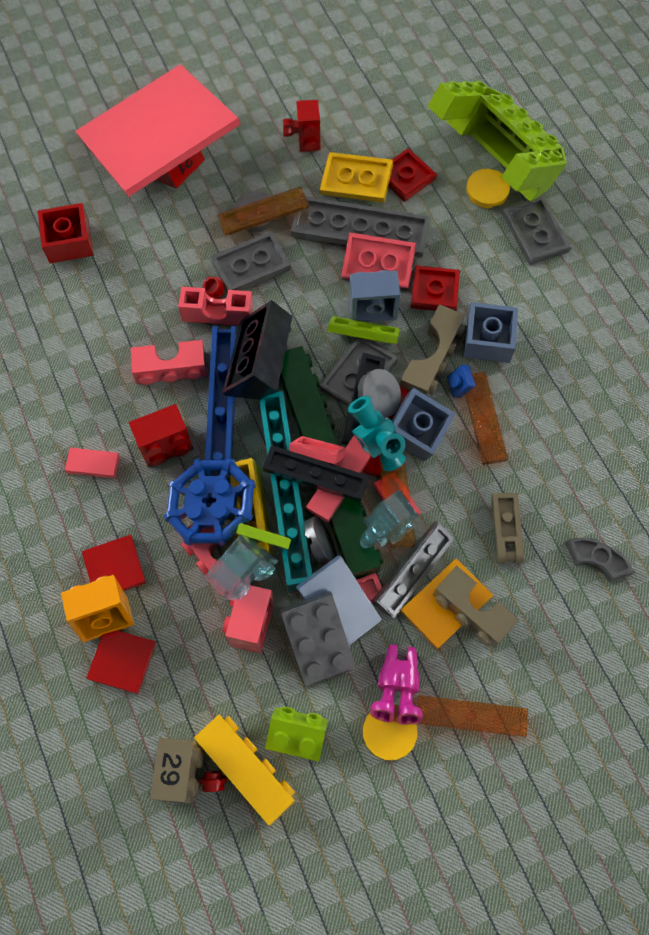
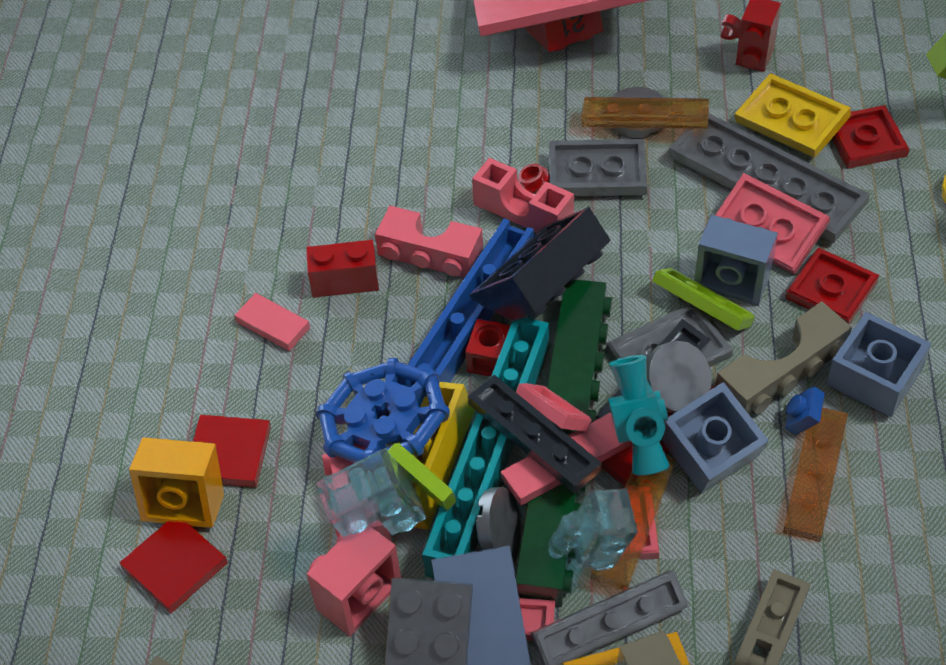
camera: 30 degrees right, 15 degrees down
red brick [37,203,94,264] -> none
red brick [128,404,194,467] -> none
none -> red brick [306,240,379,298]
none -> red brick [465,319,510,377]

